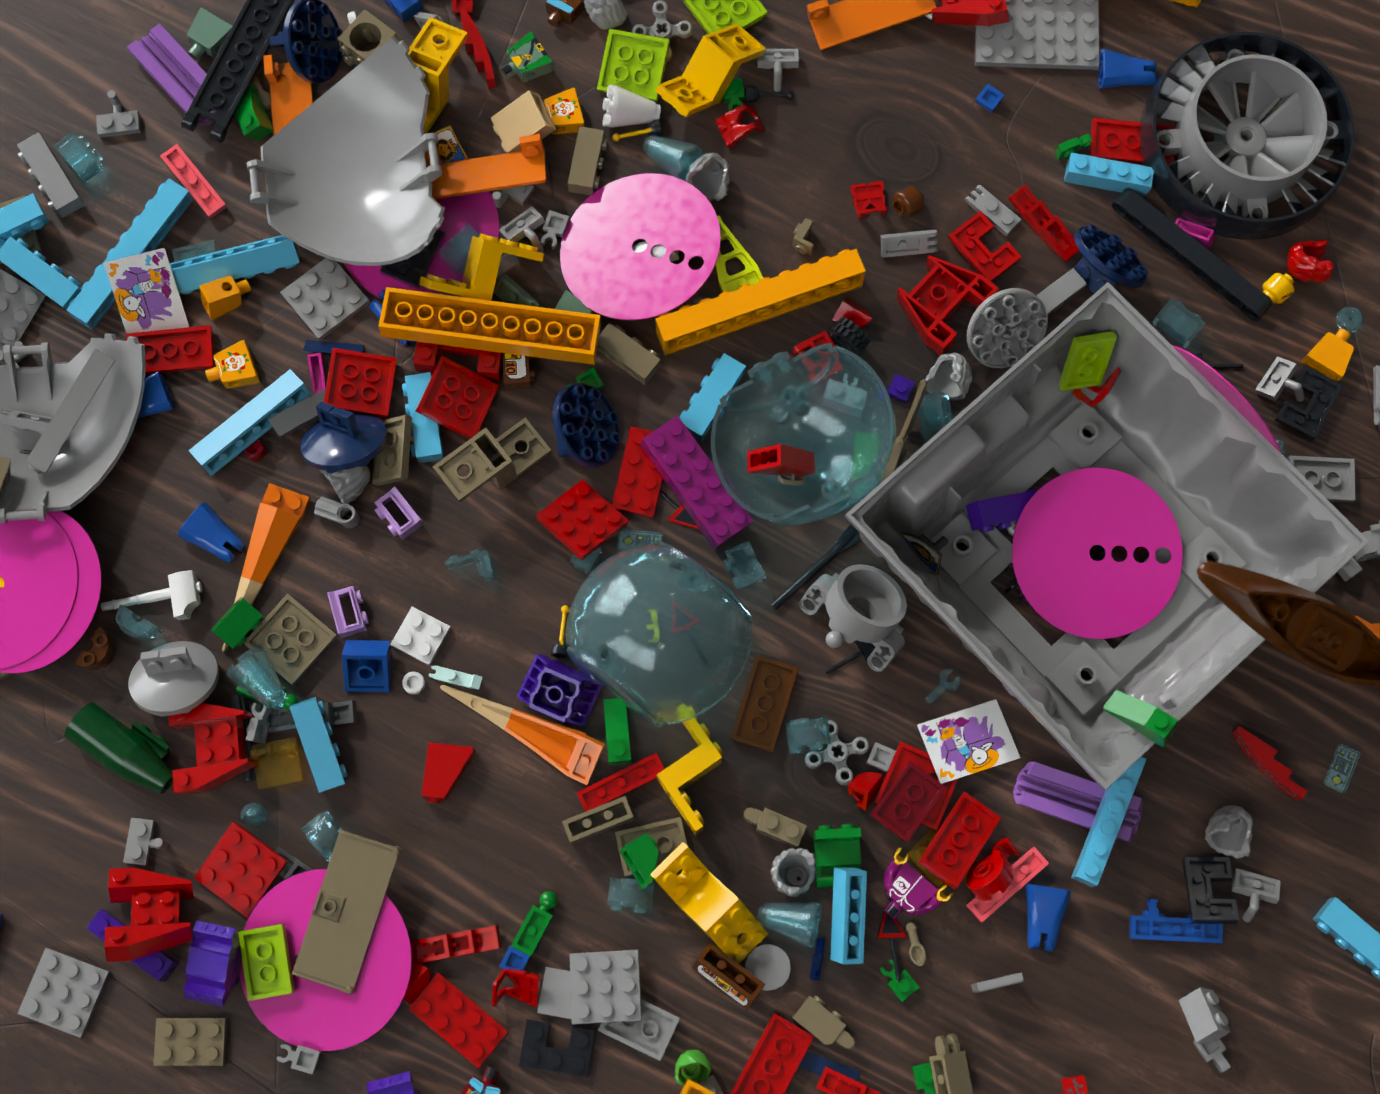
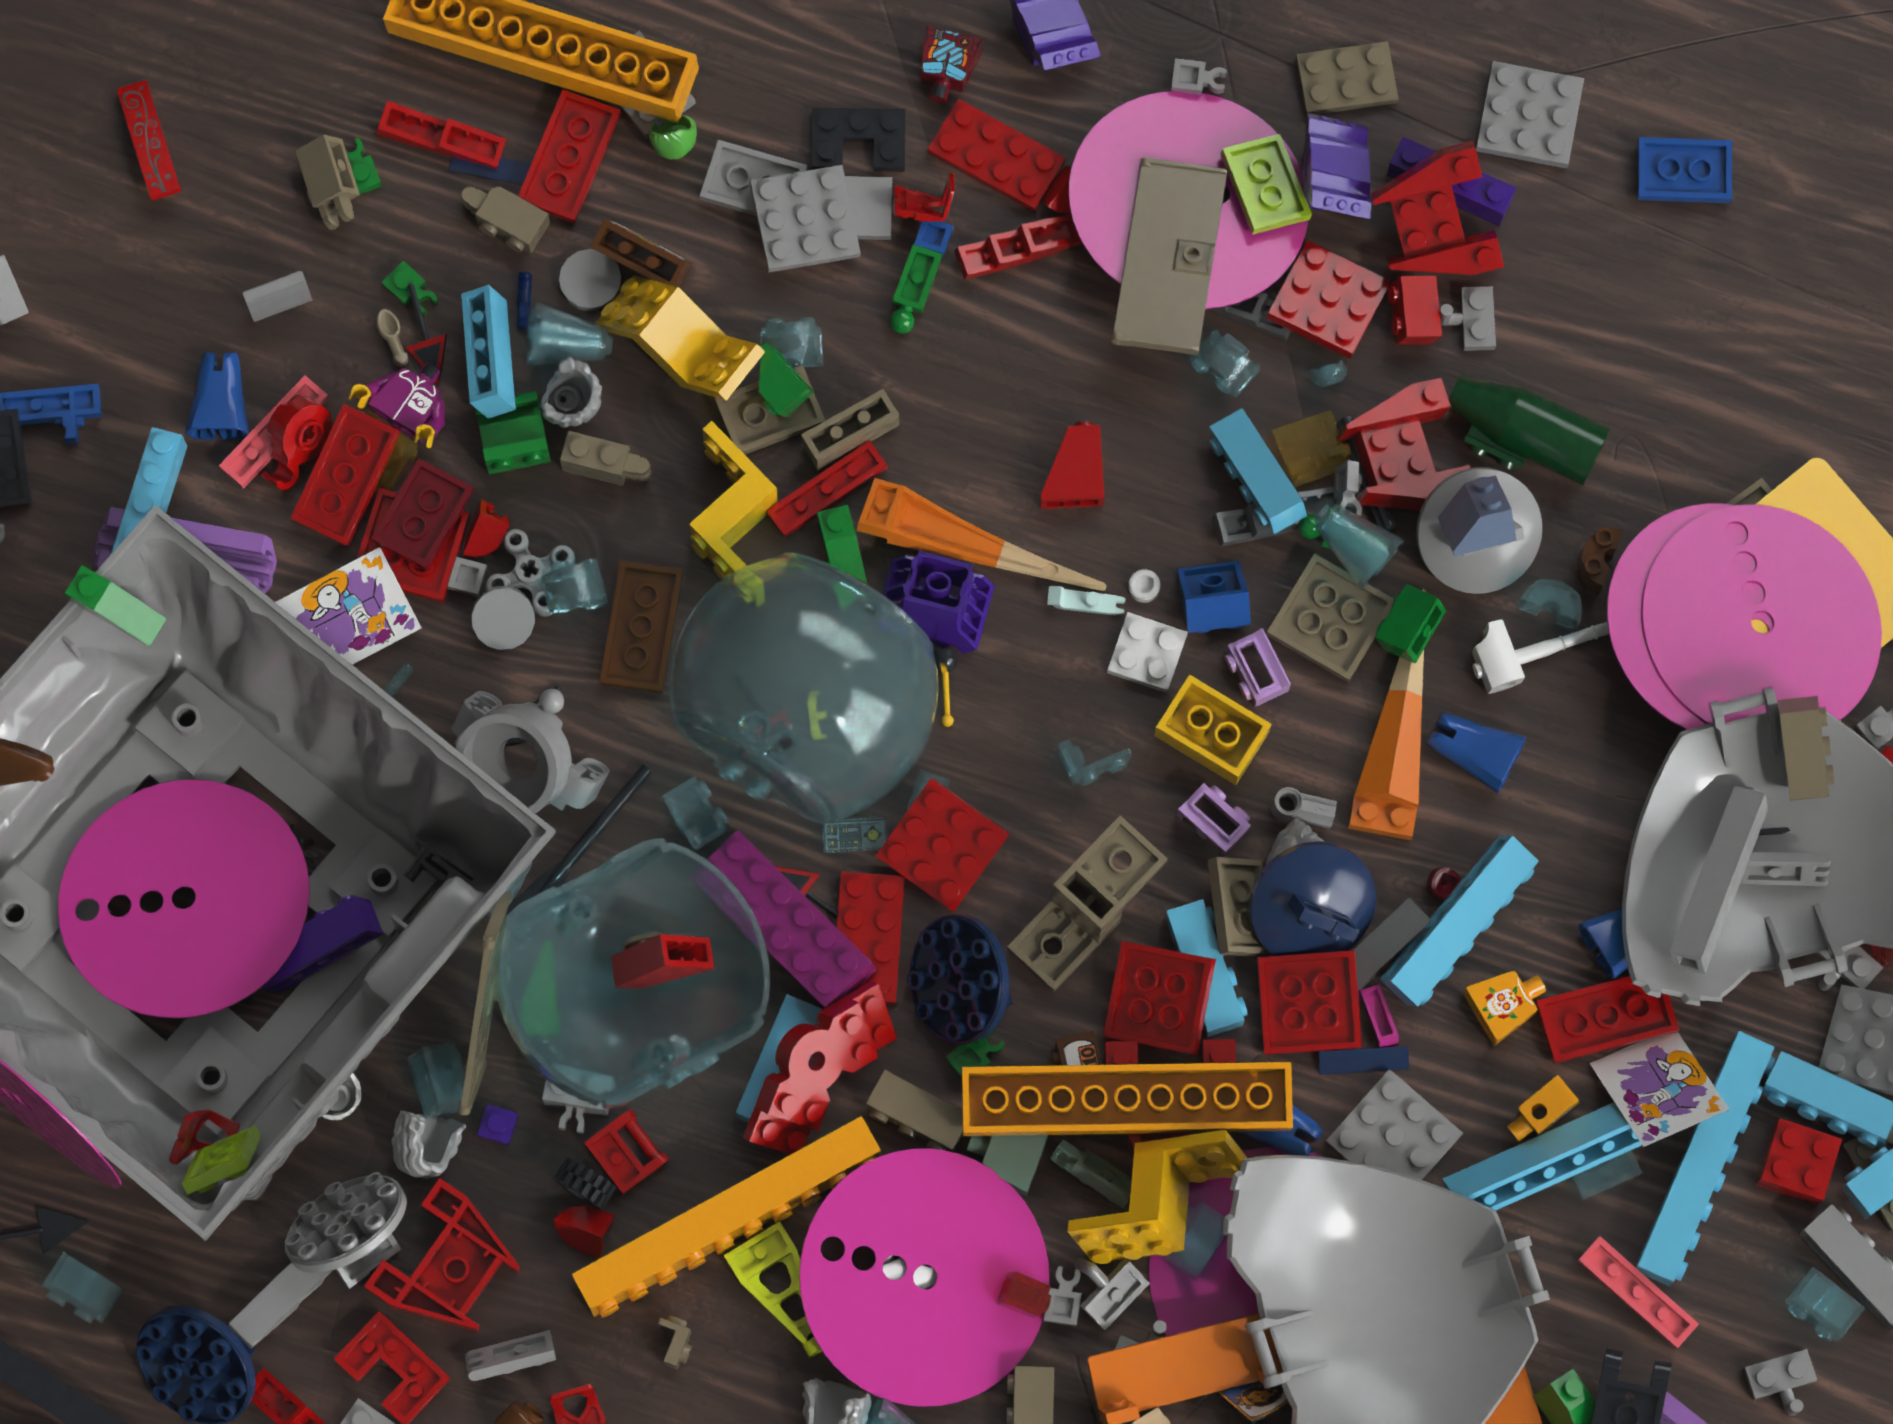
camera: 170 degrees right, 0 degrees up
none -> light grey tile [471,586,535,650]
none -> red plate [743,981,897,1155]
none -> clear red brick [996,1271,1052,1318]
none -> yellow brick [1154,674,1272,785]
none -> red brick [1388,276,1442,345]
none -> sand blue slope [1438,475,1517,556]
none -> red brick [1755,1118,1842,1206]

